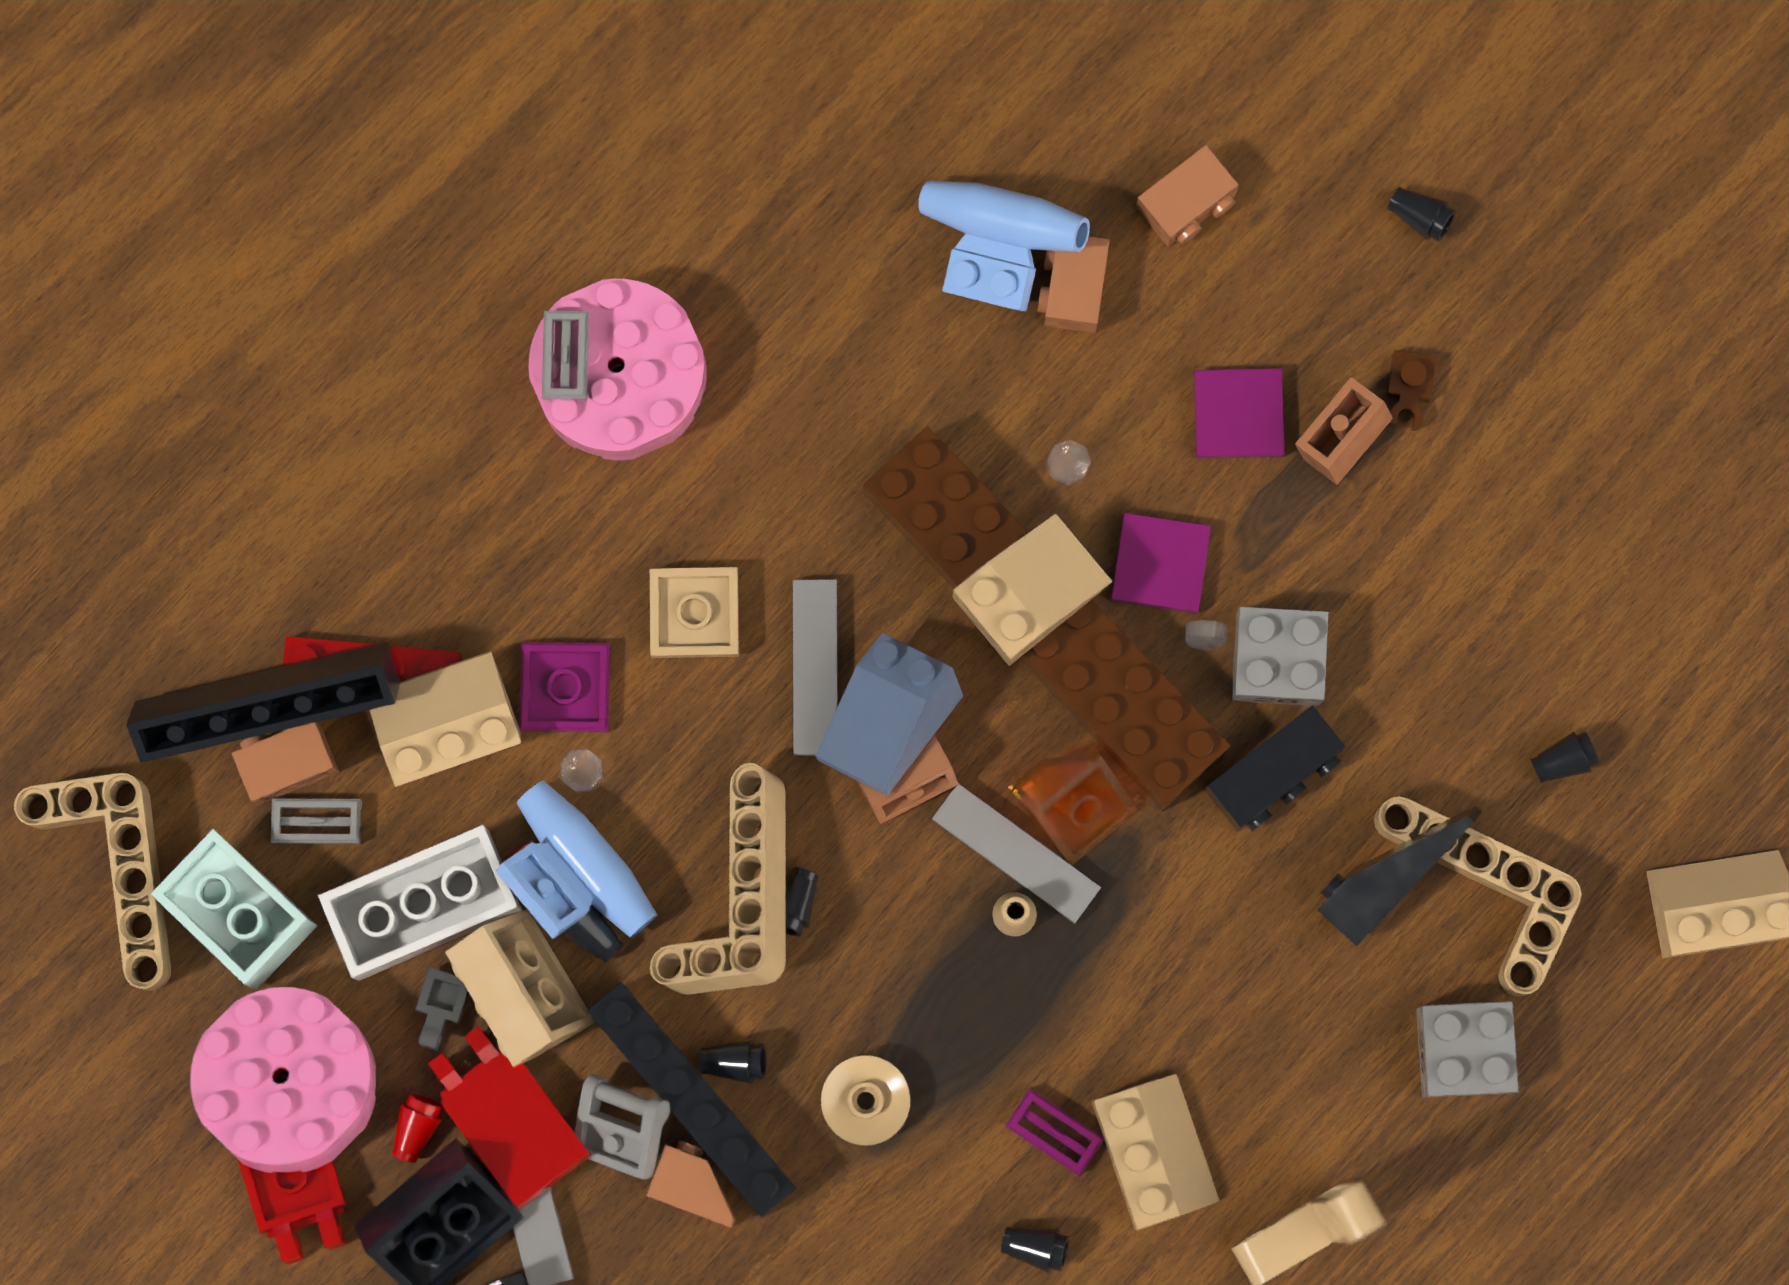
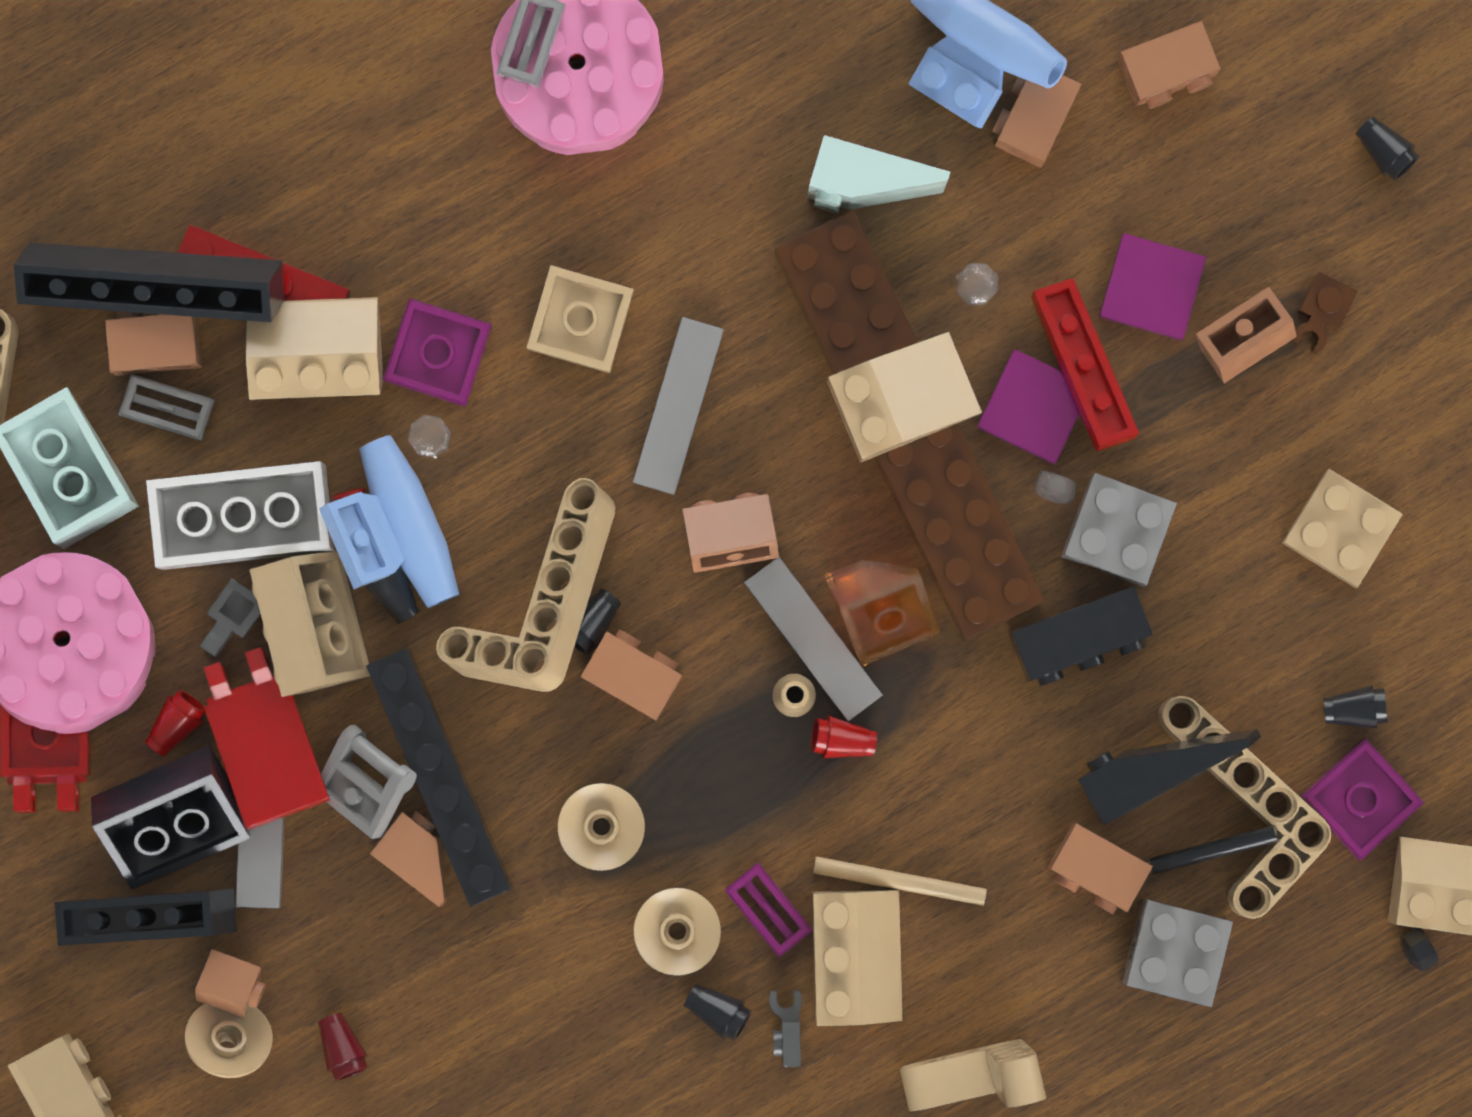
camera: 10 degrees right, 5 degrees up
black cone [699,1039,767,1084] -> none
sand blue slope [815,633,963,796] -> none
none -> nougat brick [581,629,682,721]
none -> tan dish [634,888,721,976]
none -> dark grey plate [769,990,802,1067]
none -> light aqua slope [807,135,950,213]
none -> red cone [811,715,877,758]
none -> tan bar [813,856,987,906]
none -> red plate [1031,278,1139,452]
none -> nougat brick [1047,822,1153,915]
none -> black bar [1150,825,1280,875]
none -> tan plate [1282,469,1403,588]
none -> magenta tile [1300,738,1424,861]
none -> black tile [1400,927,1439,971]

